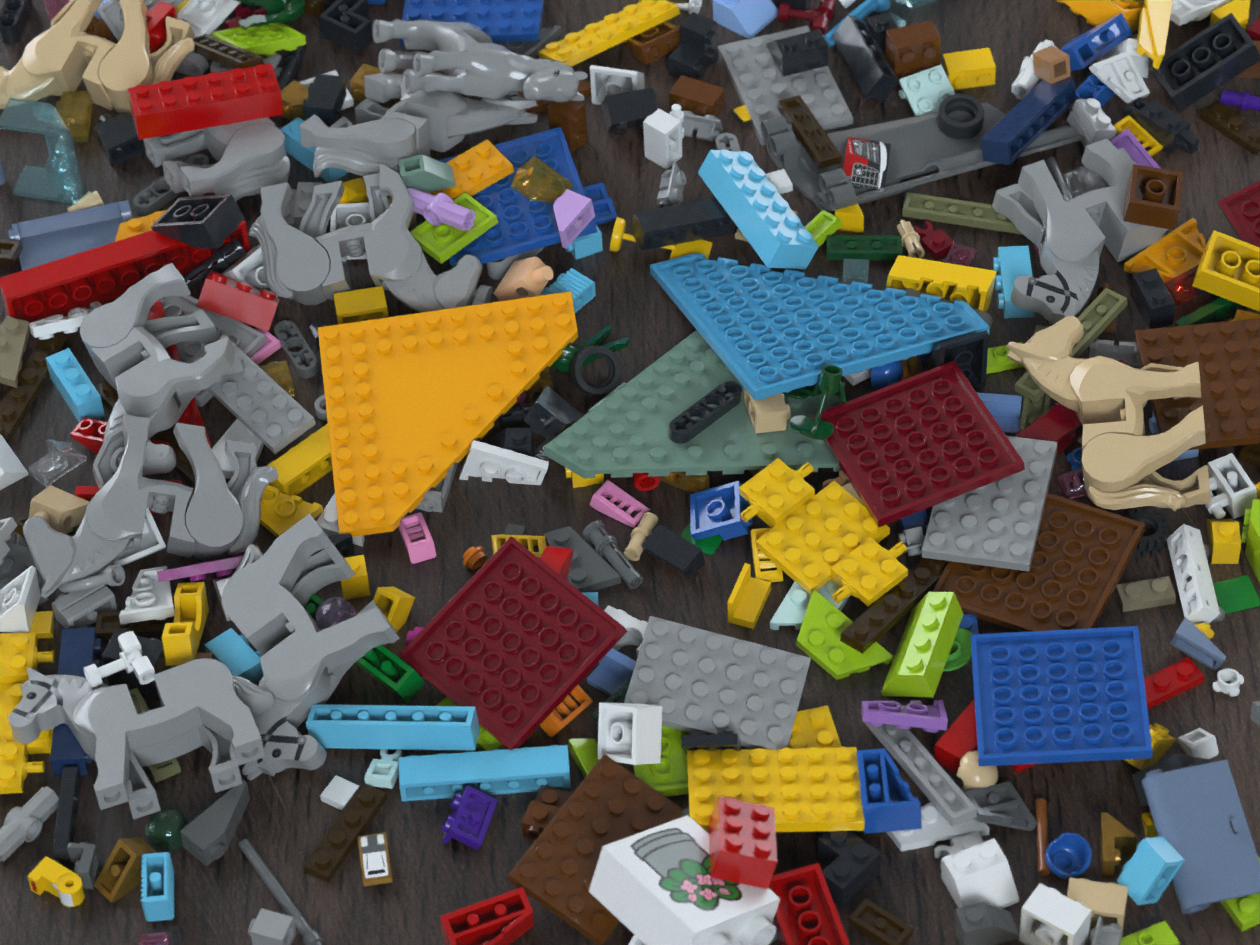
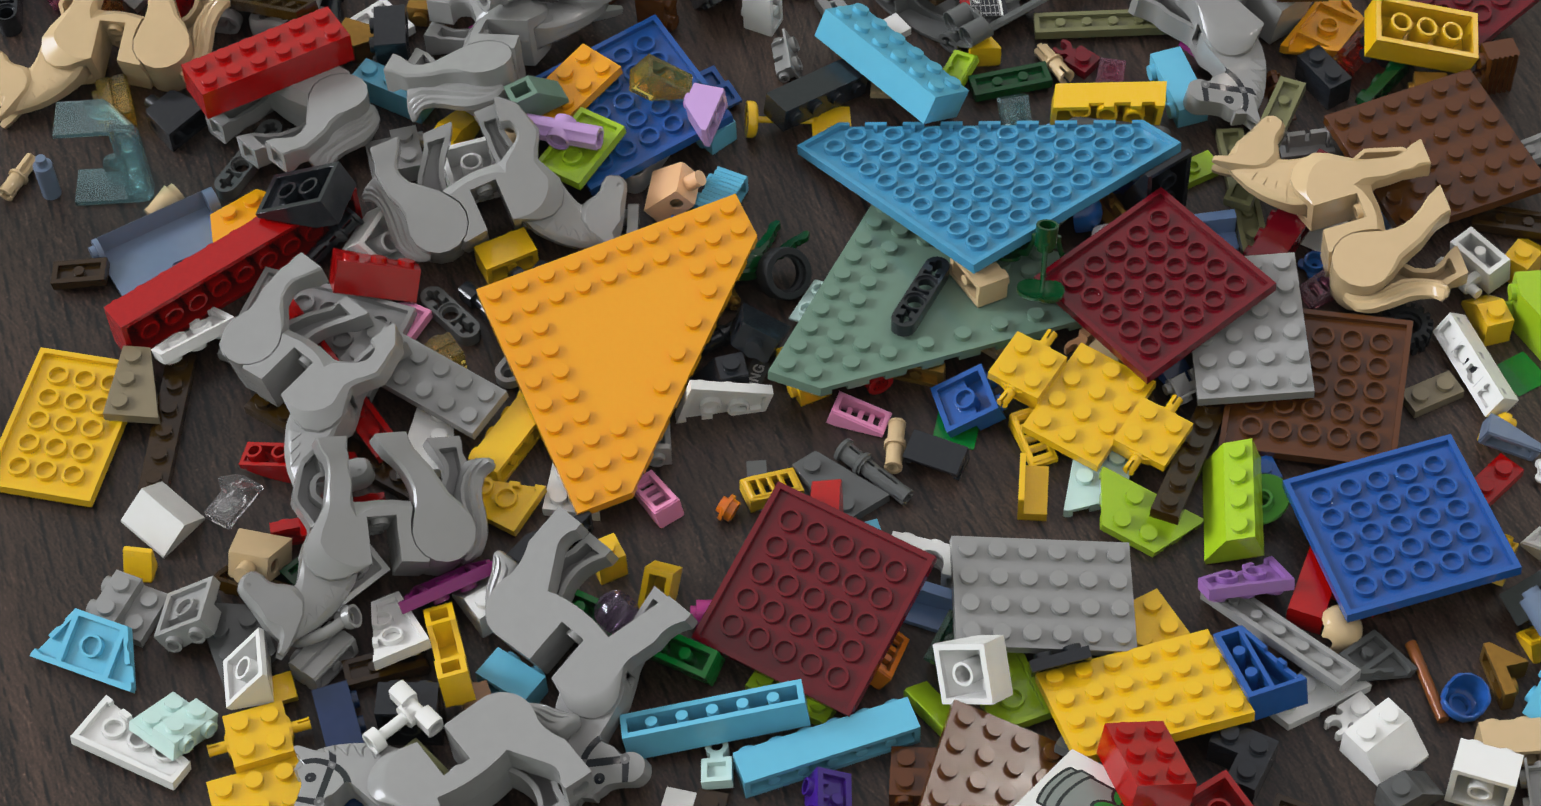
camera: 15 degrees left, 5 degrees up
medium azure brick [46,348,105,422] -> none

